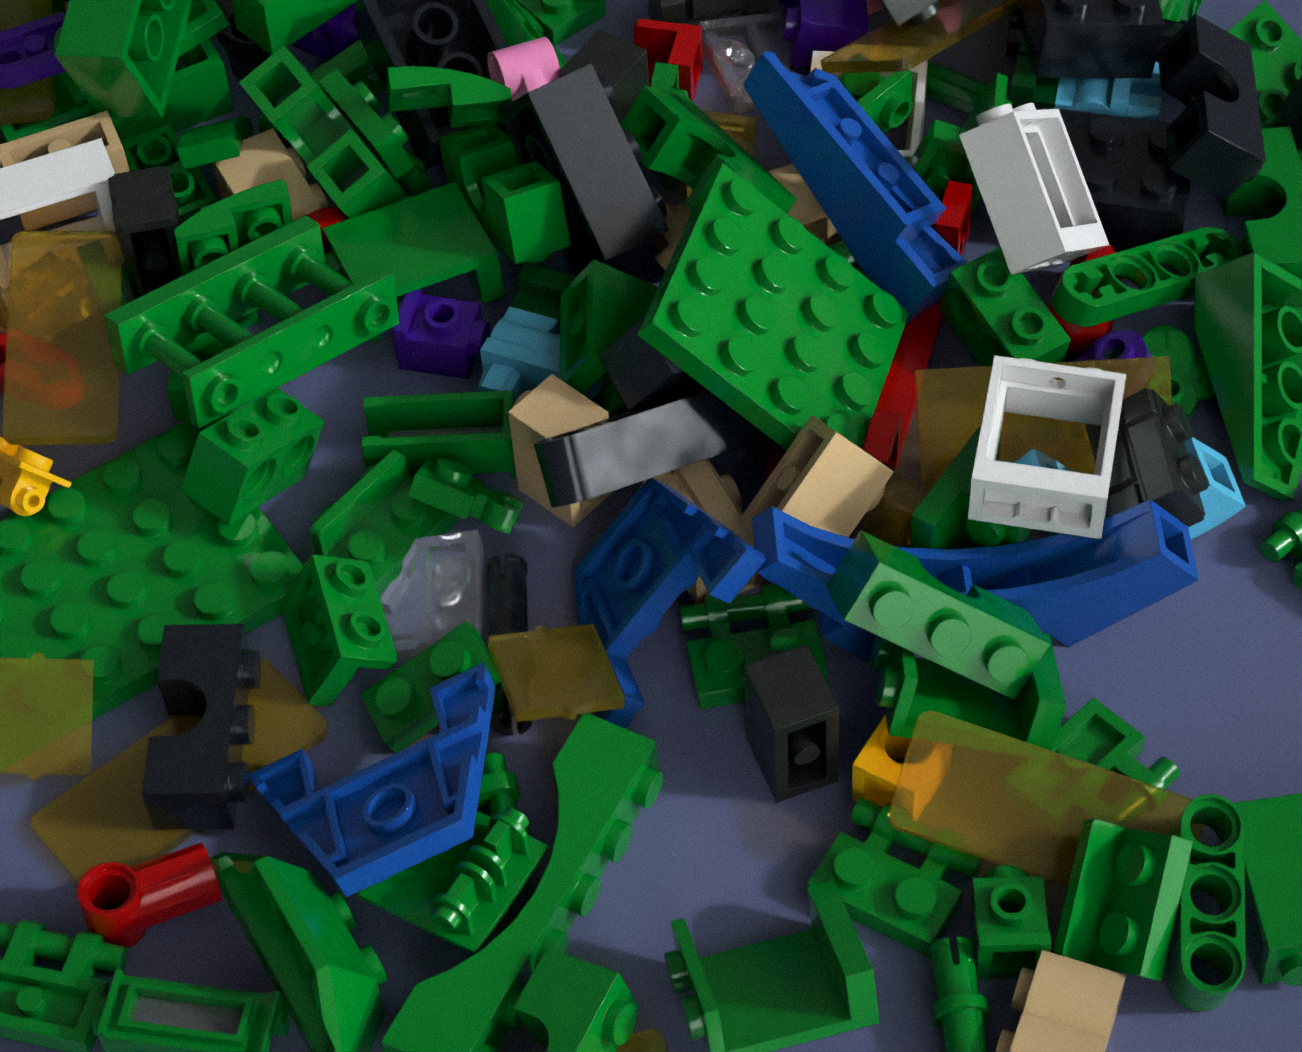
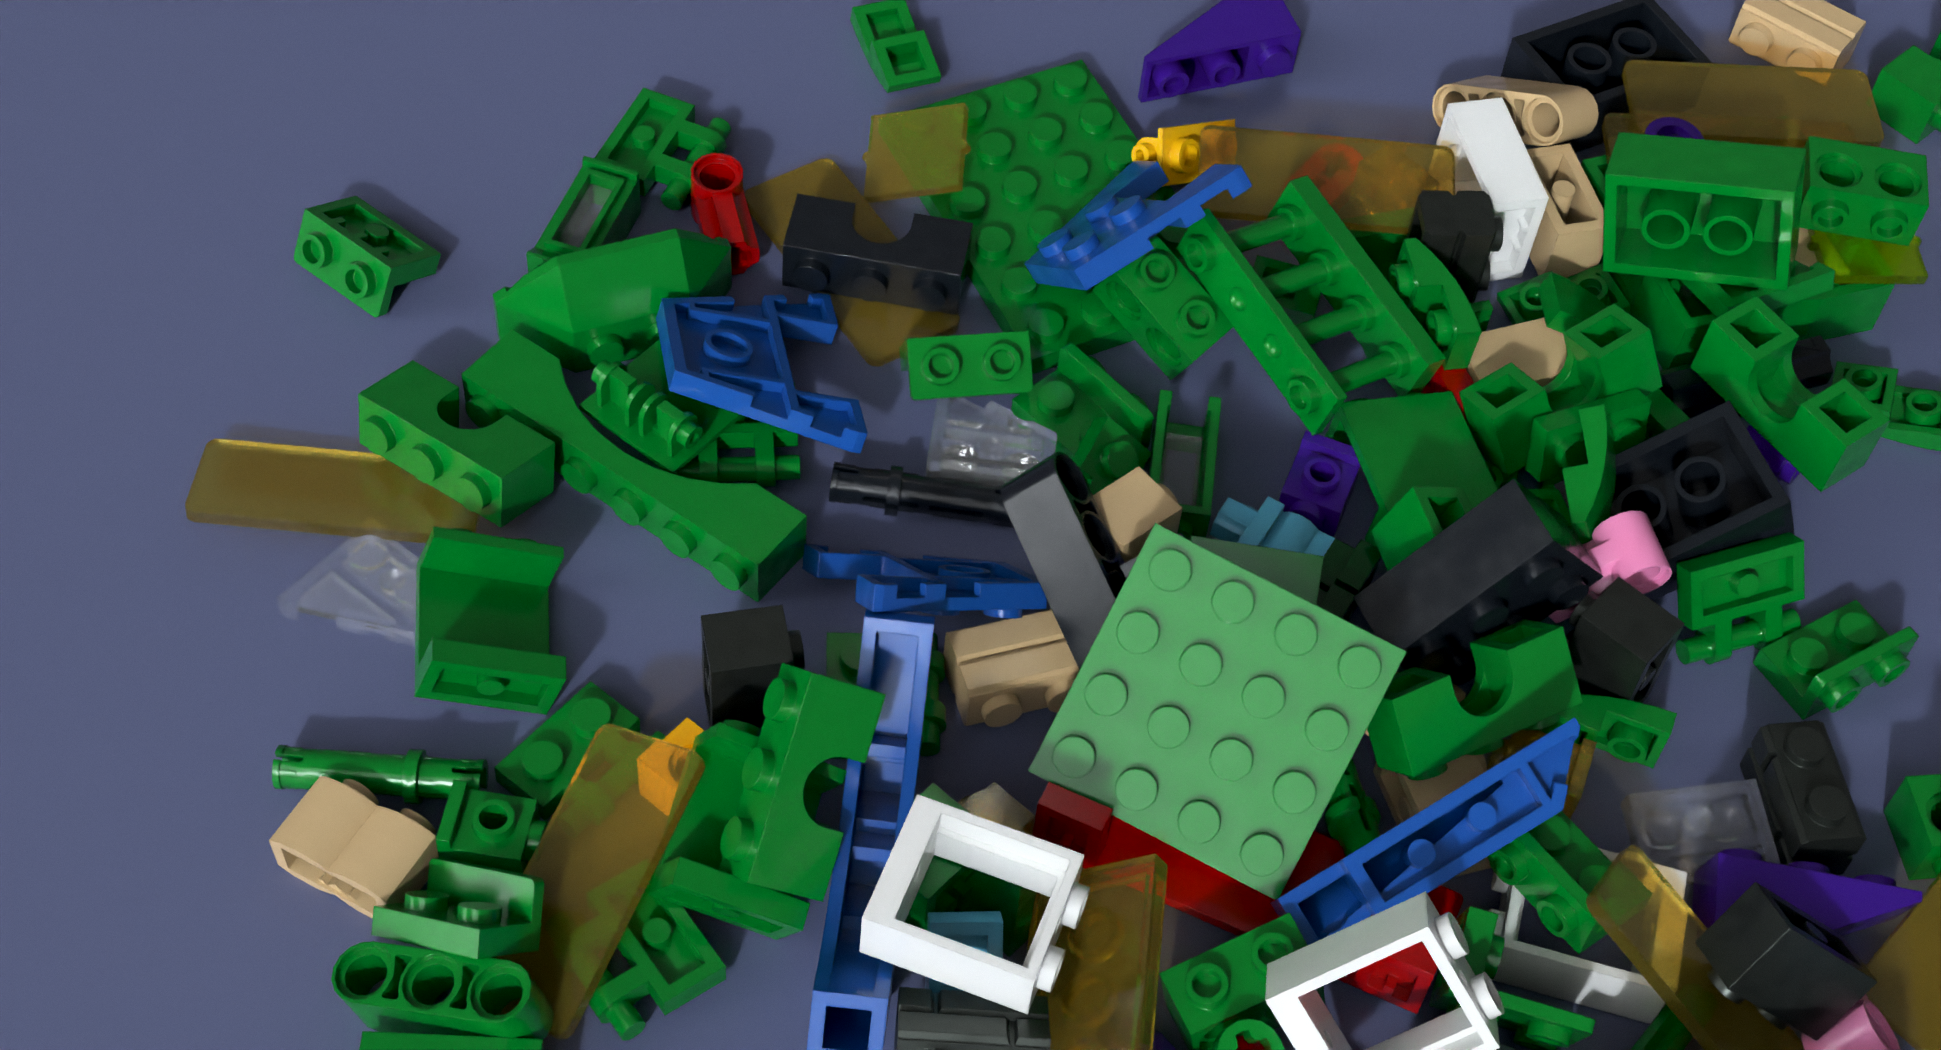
camera: 90 degrees right, 0 degrees up
green plate [360,621,504,753] -> none
clear yellow piece [488,624,625,722] -> none
red panel [633,19,704,102] -> none
tan brick [738,415,894,538] -> none
none -> blue wing [1024,160,1253,291]

